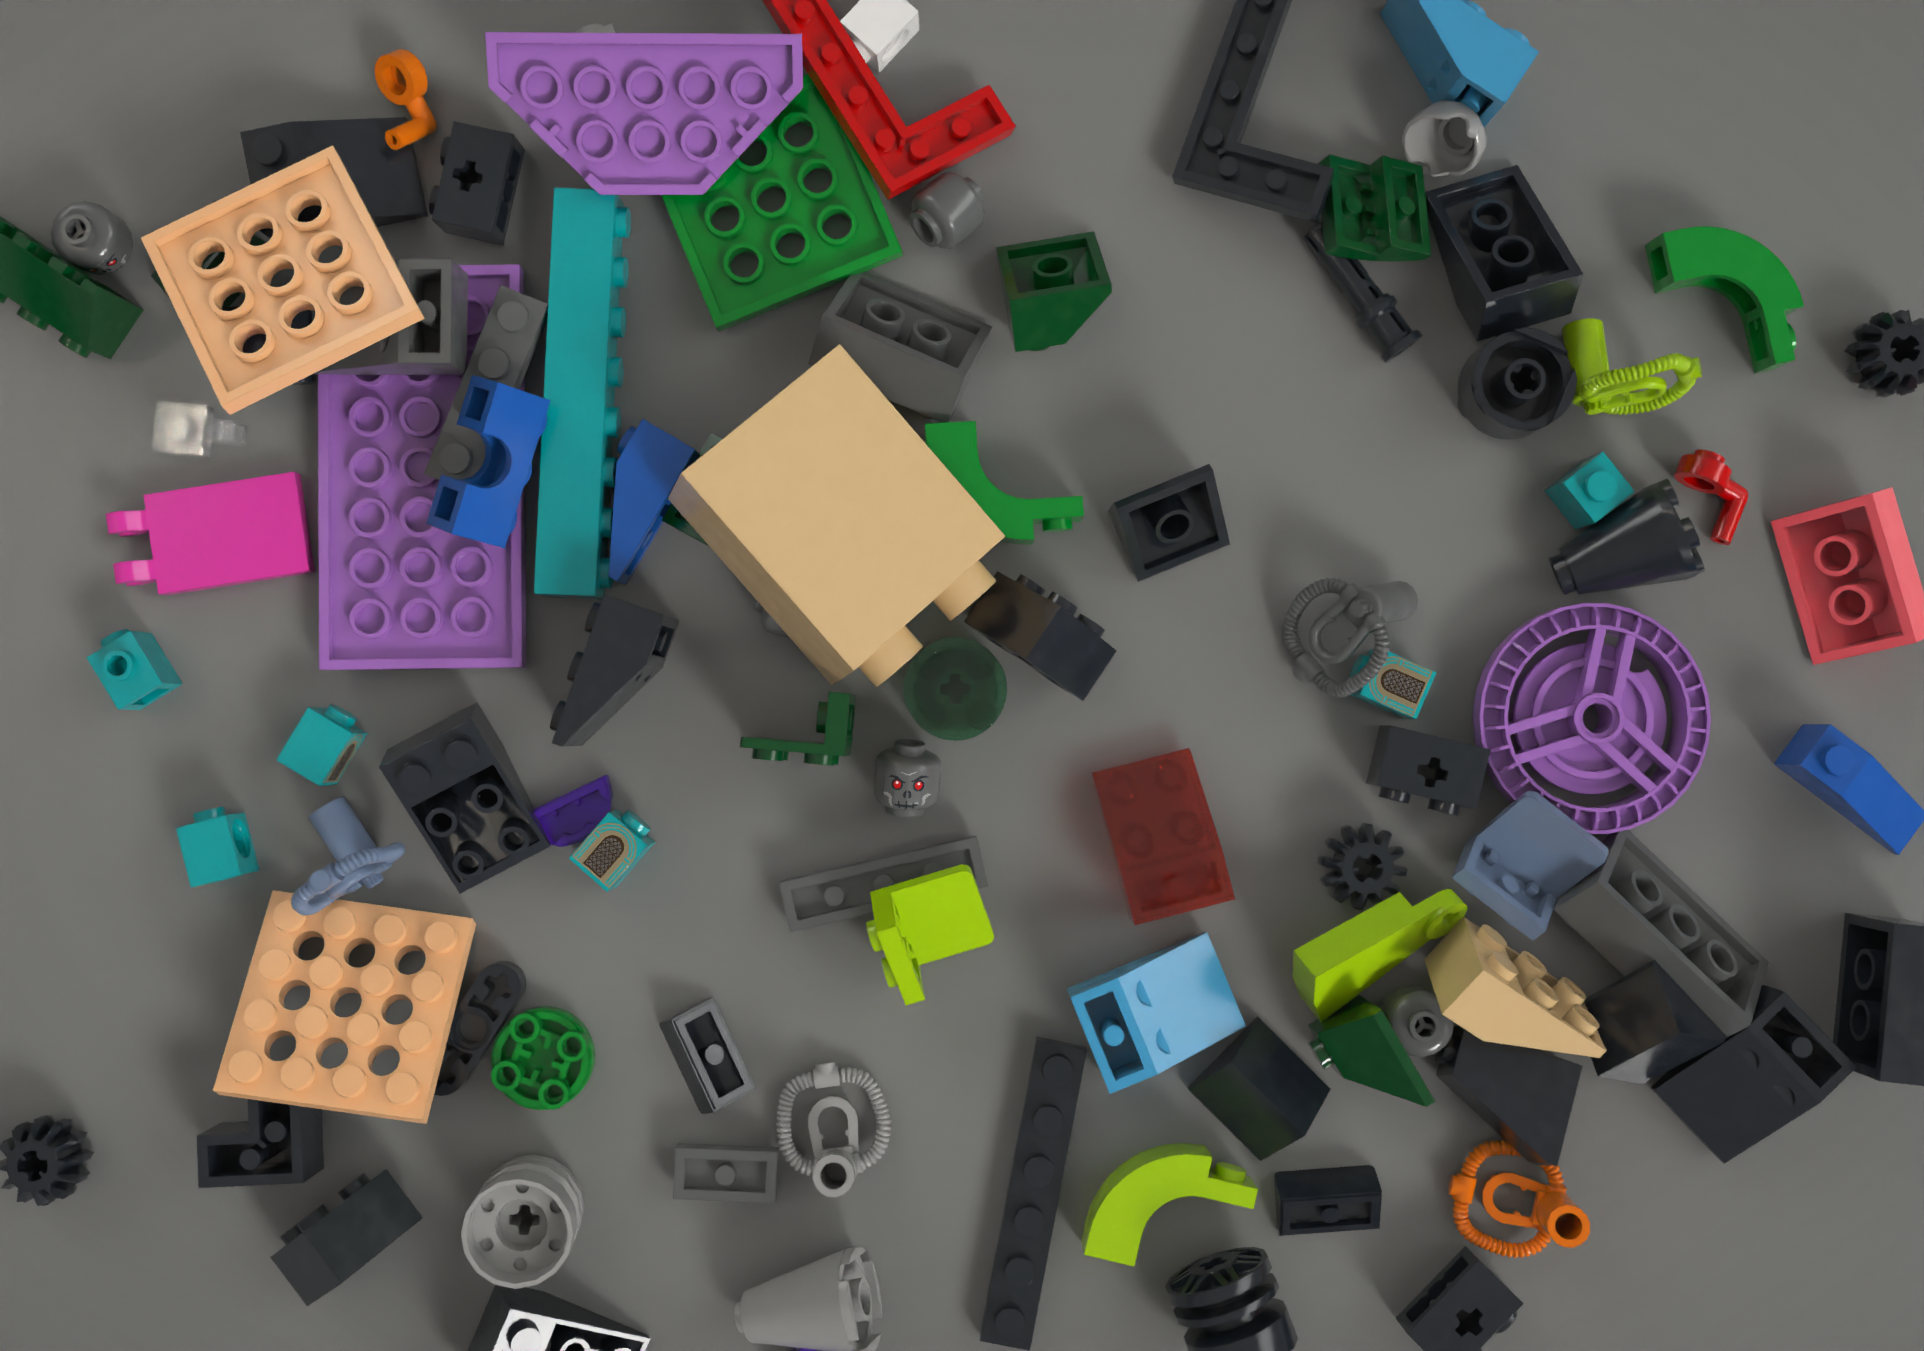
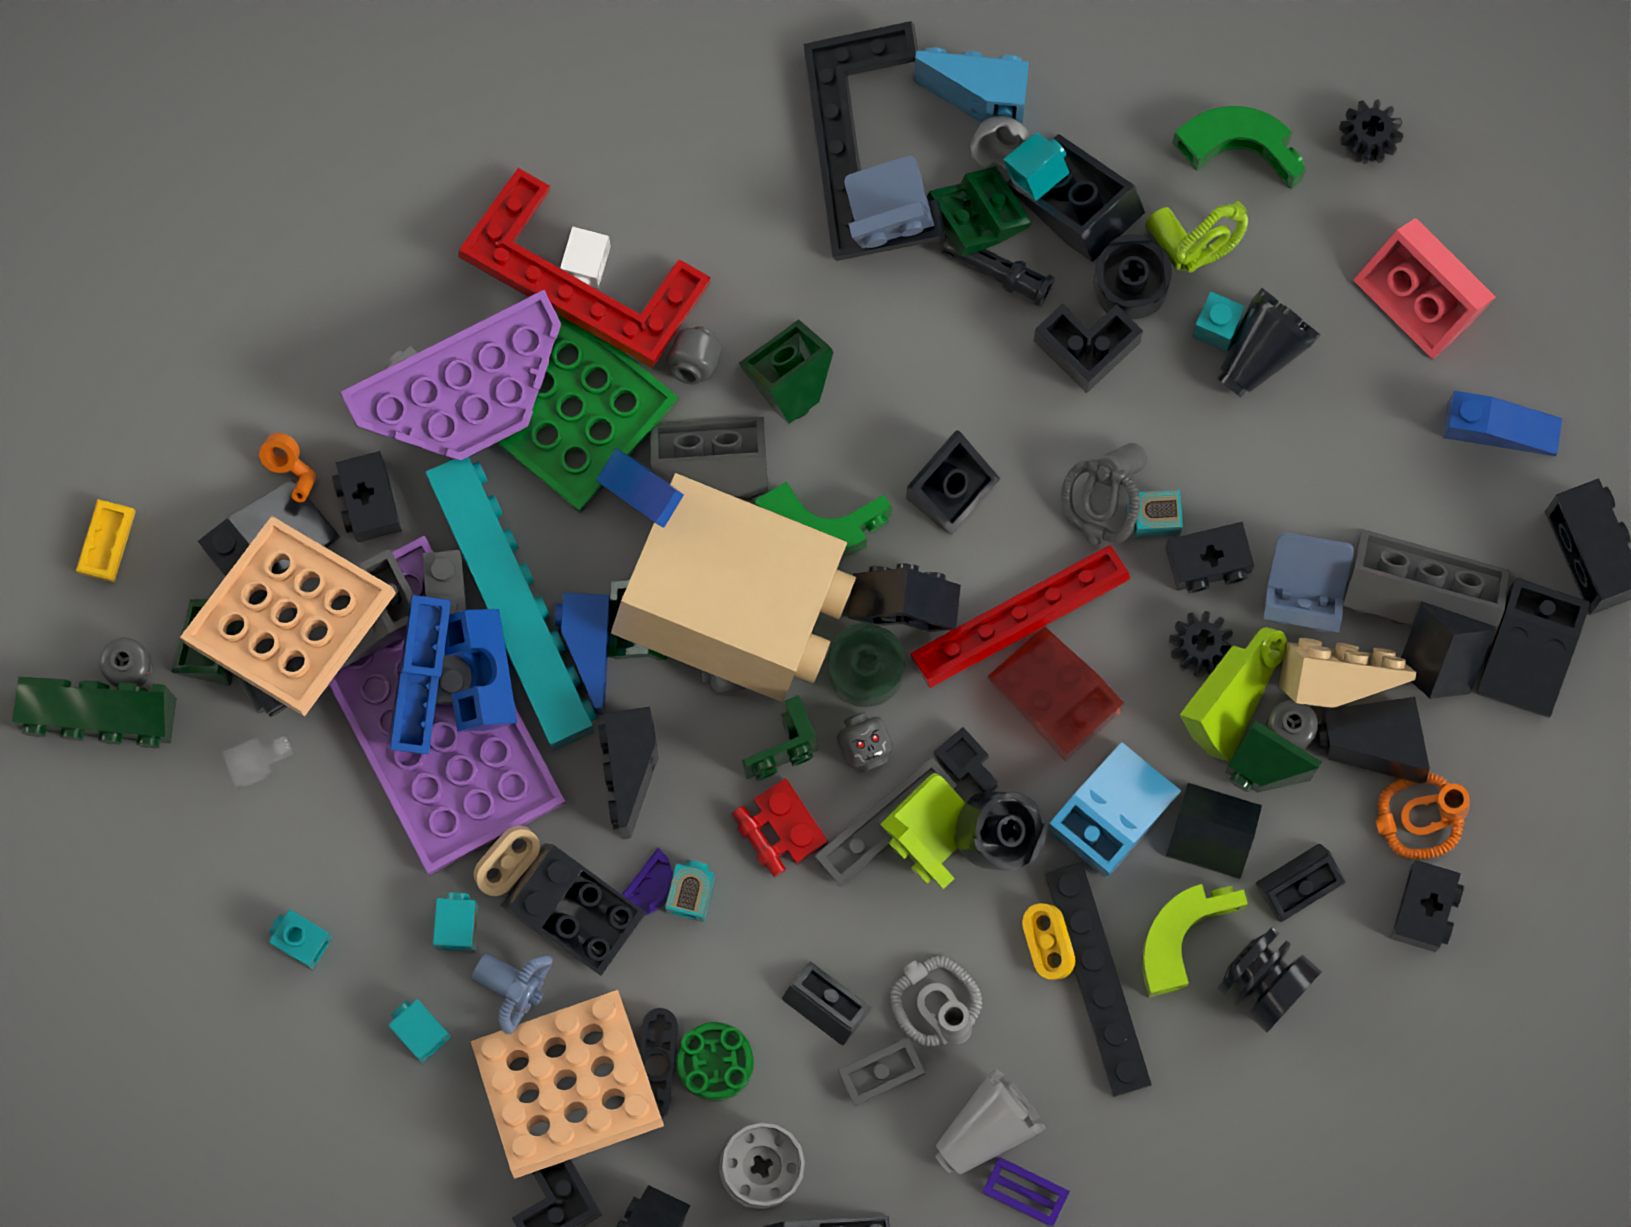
camera: 20 degrees left, 10 degrees down
dark pink tile [106,472,315,596] -> none
medium lavender piece [1472,603,1711,834] -> none
red plate [1674,449,1749,545] -> none
none -> yellow plate [76,499,136,583]
none -> blue slope [387,595,451,755]
none -> tan plate [474,825,540,896]
none -> blue slope [596,448,684,528]
none -> red plate [731,778,829,878]
none -> sand blue bracket [844,155,934,248]
none -> red plate [910,545,1130,688]
none -> black plate [934,727,998,793]
none -> black brick [954,792,1046,870]
none -> teal brick [1003,132,1069,201]
none -> yellow plate [1022,903,1075,980]
none -> black brick [1034,304,1143,393]

